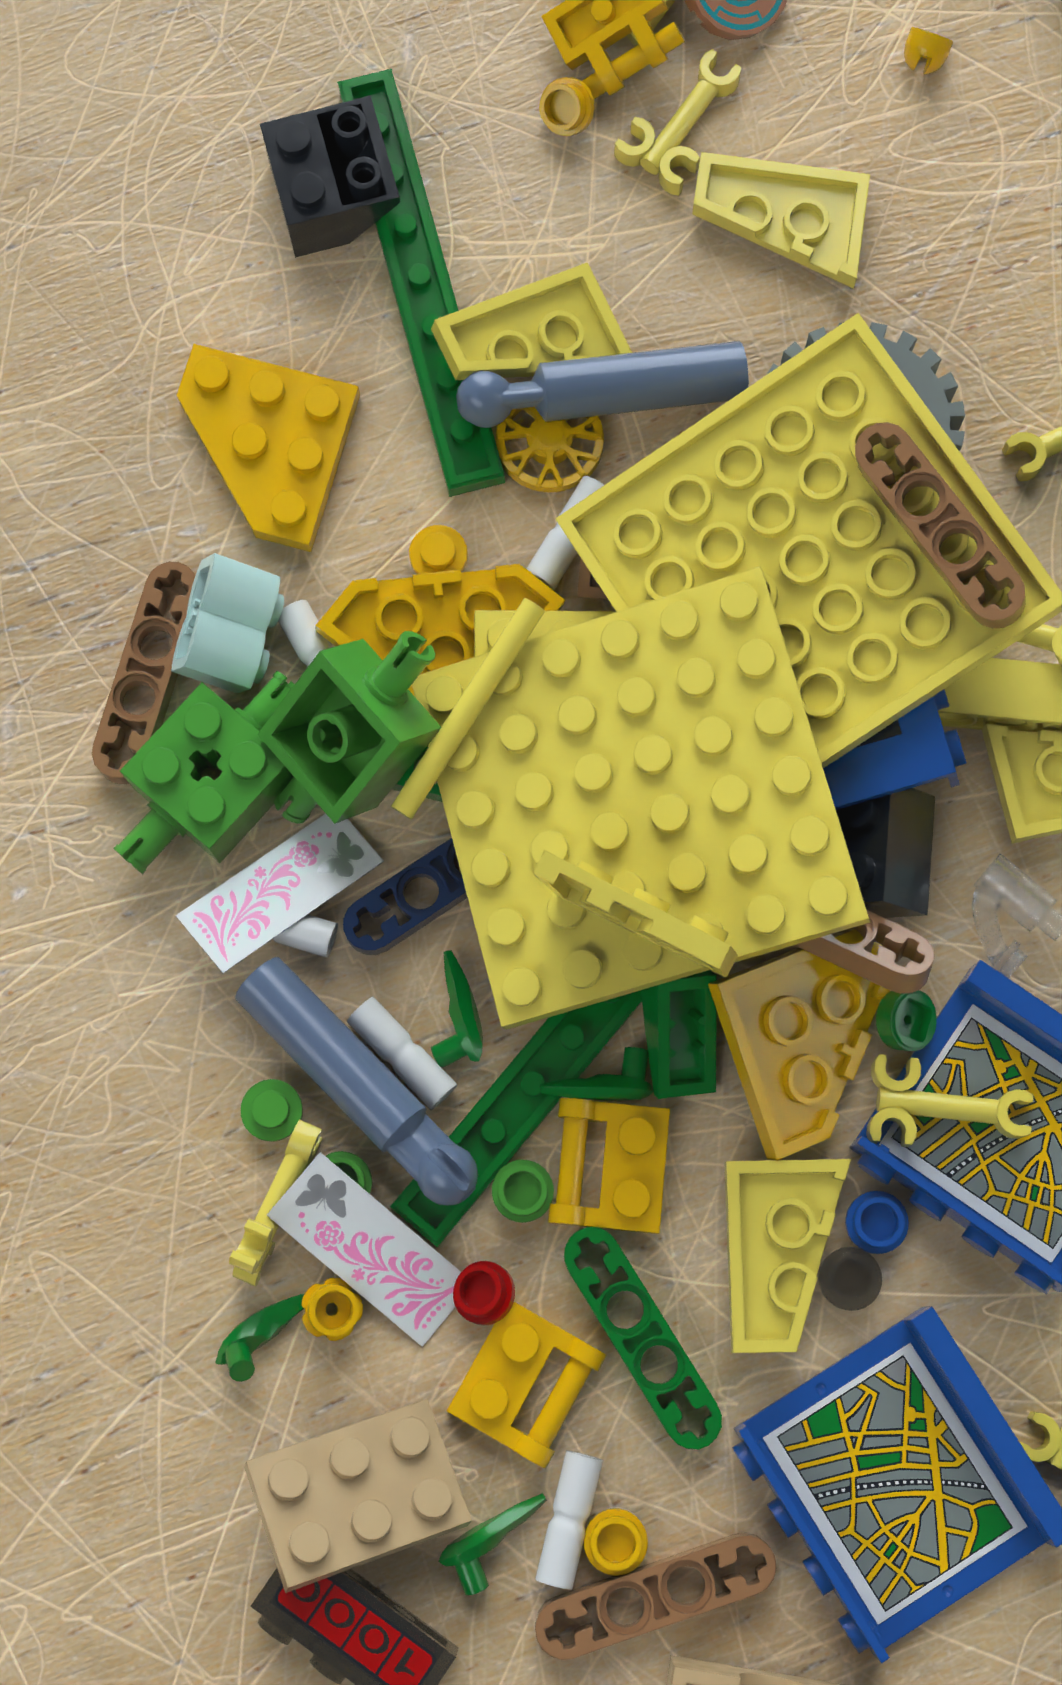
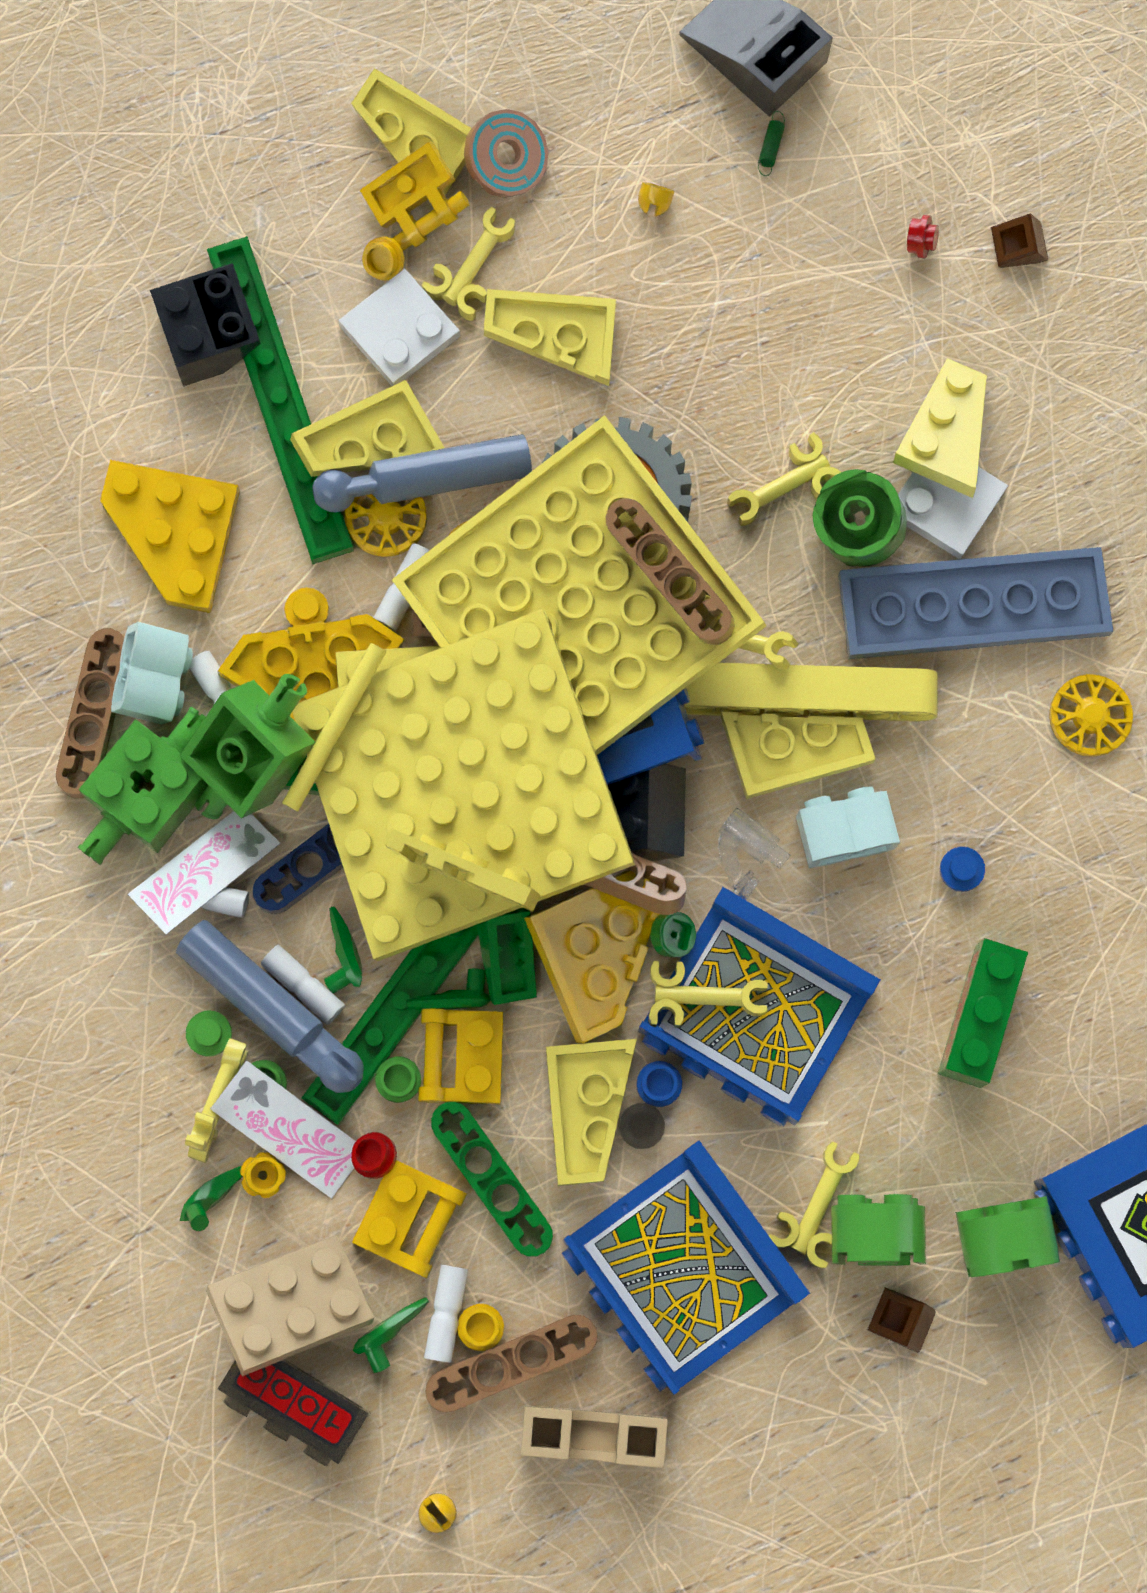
camera: 10 degrees left, 0 degrees up
none -> white plate [338,269,460,386]

